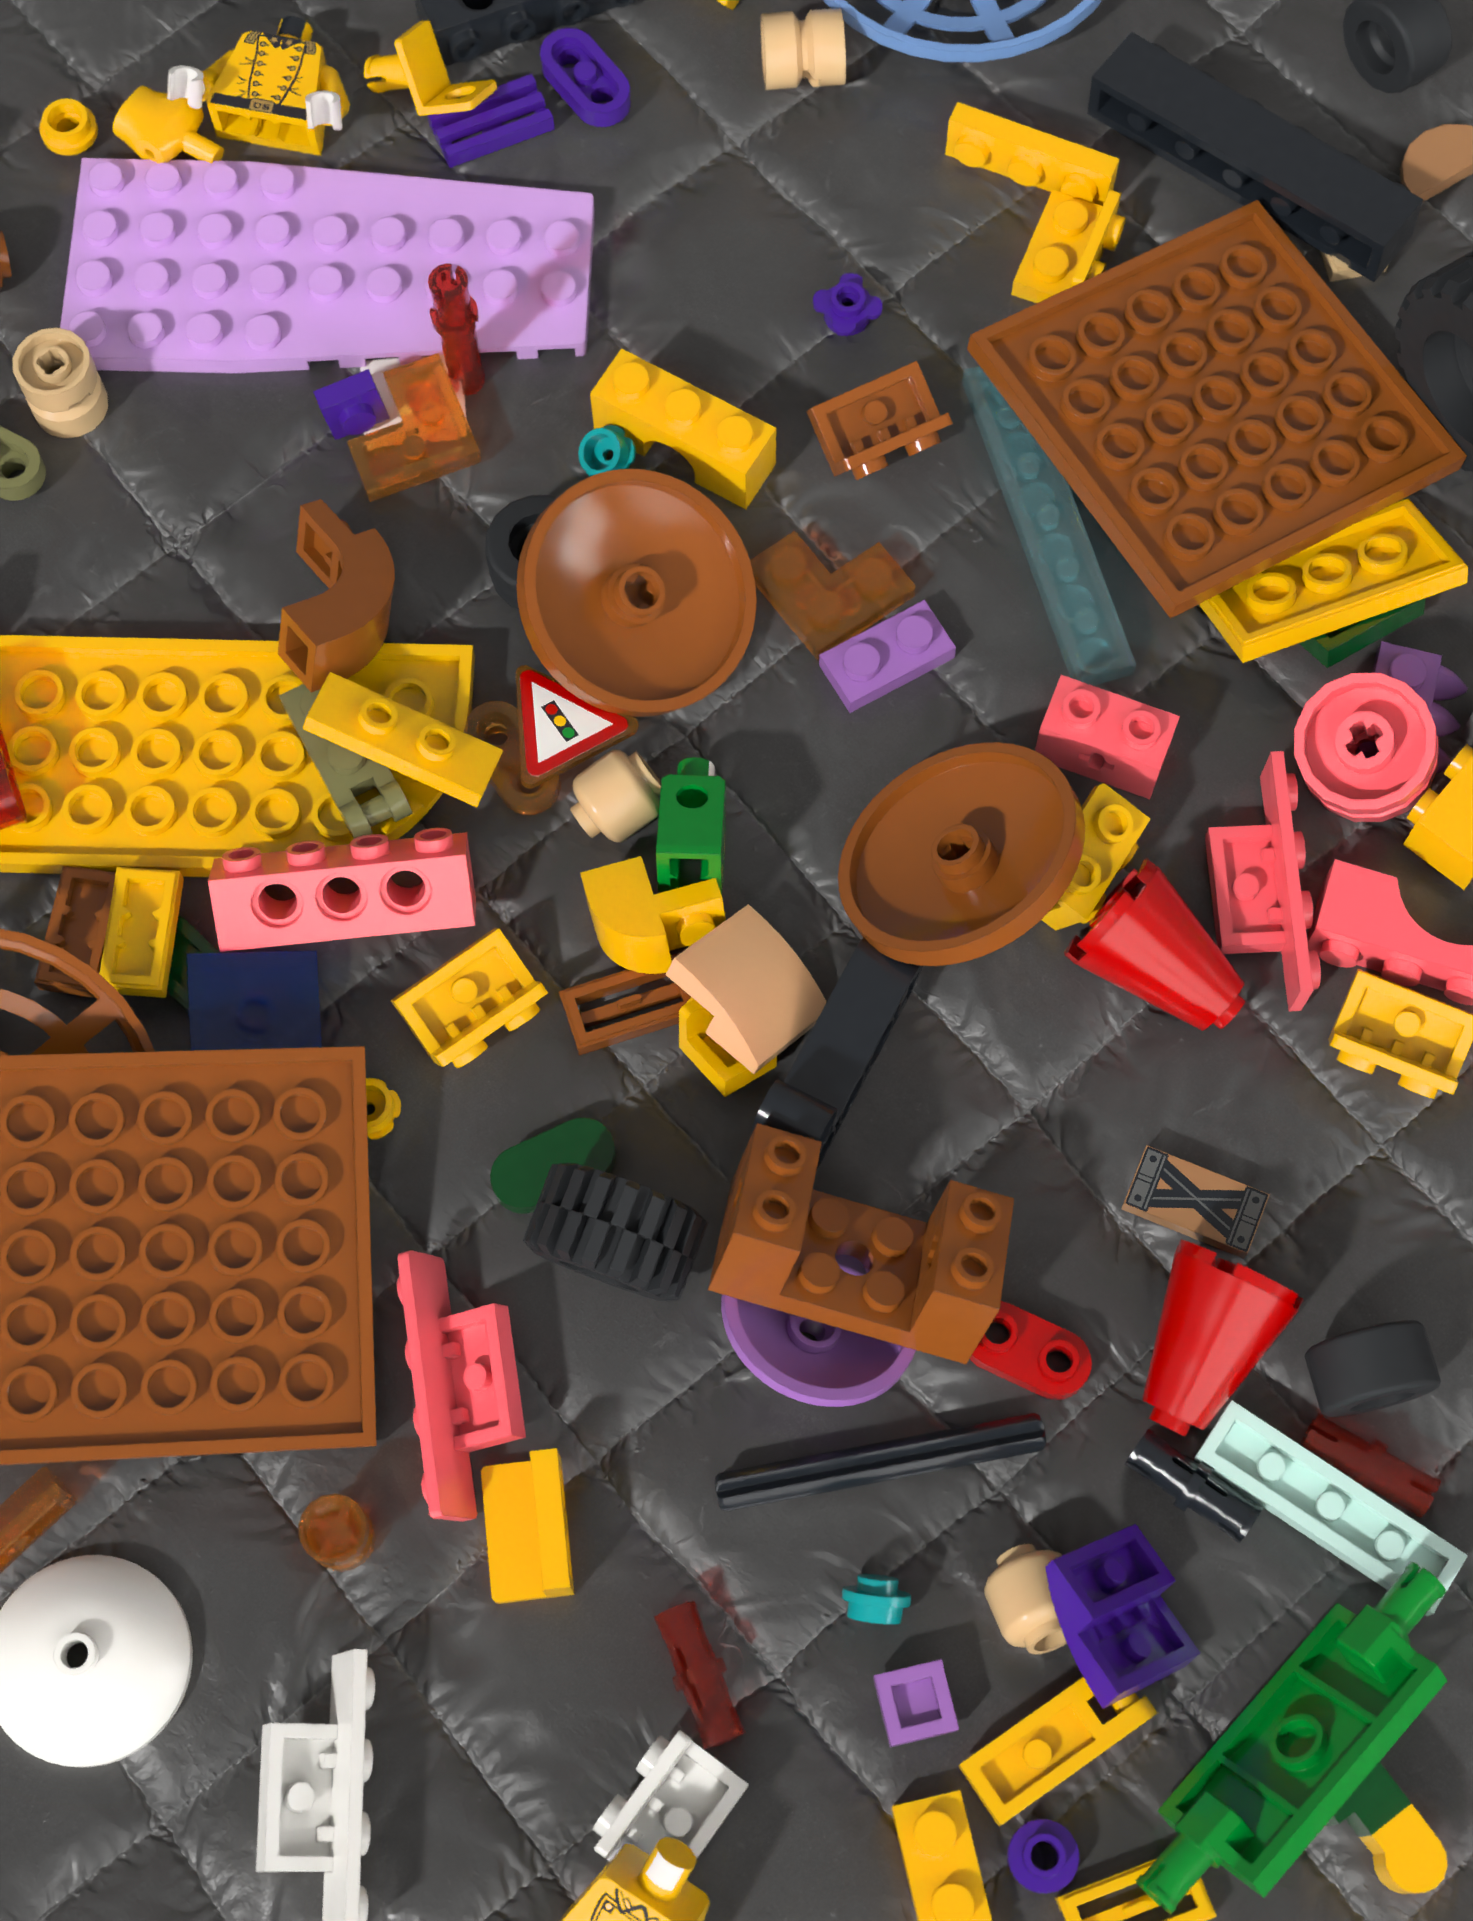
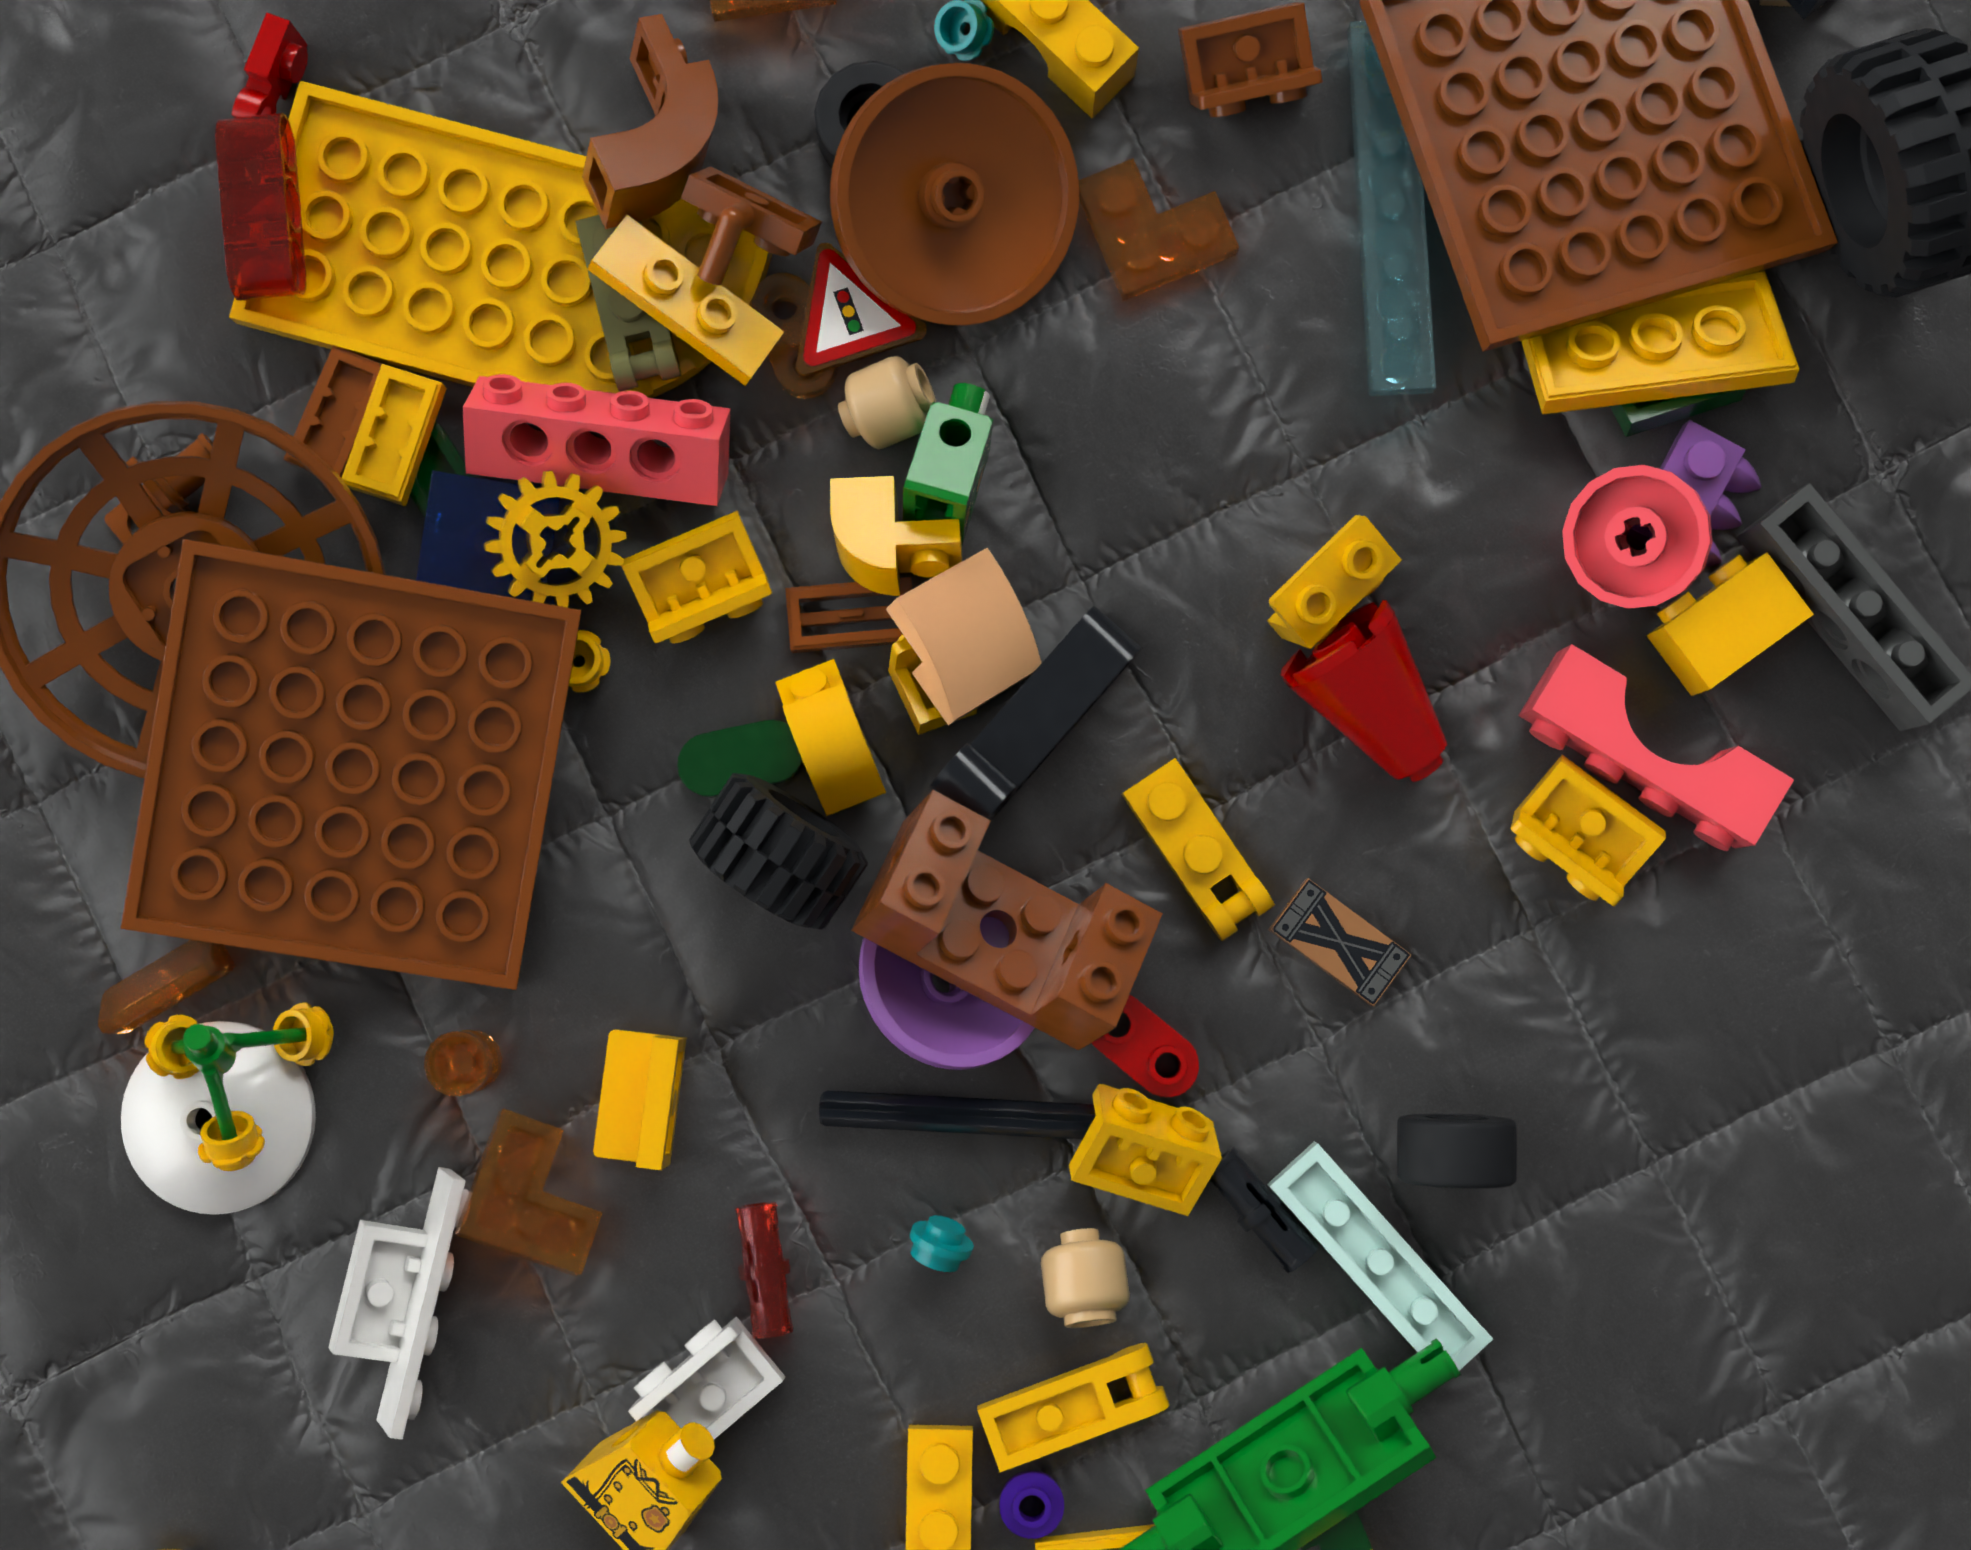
camera: 15 degrees right, 15 degrees up
coral bracket [397,1250,526,1522] -> none
medium lavender plate [819,600,956,713] -> none
dark orange dish [838,742,1085,966] -> none
medium lavender plate [873,1659,959,1747] -> none
coral brick [1035,675,1180,799] -> none
dark purple slope [1045,1524,1201,1709] -> none
red cone [1142,1239,1304,1437] -> none
coral bracket [1205,751,1321,1012] -> none
clear red pin [1300,1412,1441,1518] -> none
none -> yellow plant [144,1002,334,1171]
none -> clear orange plate [454,1108,603,1277]
none -> yellow gear [484,471,627,607]
none -> dark orange plate [681,166,822,285]
none -> yellow brick [775,659,886,816]
none -> yellow bracket [1069,1084,1222,1216]
none -> yellow plate [1121,758,1275,941]

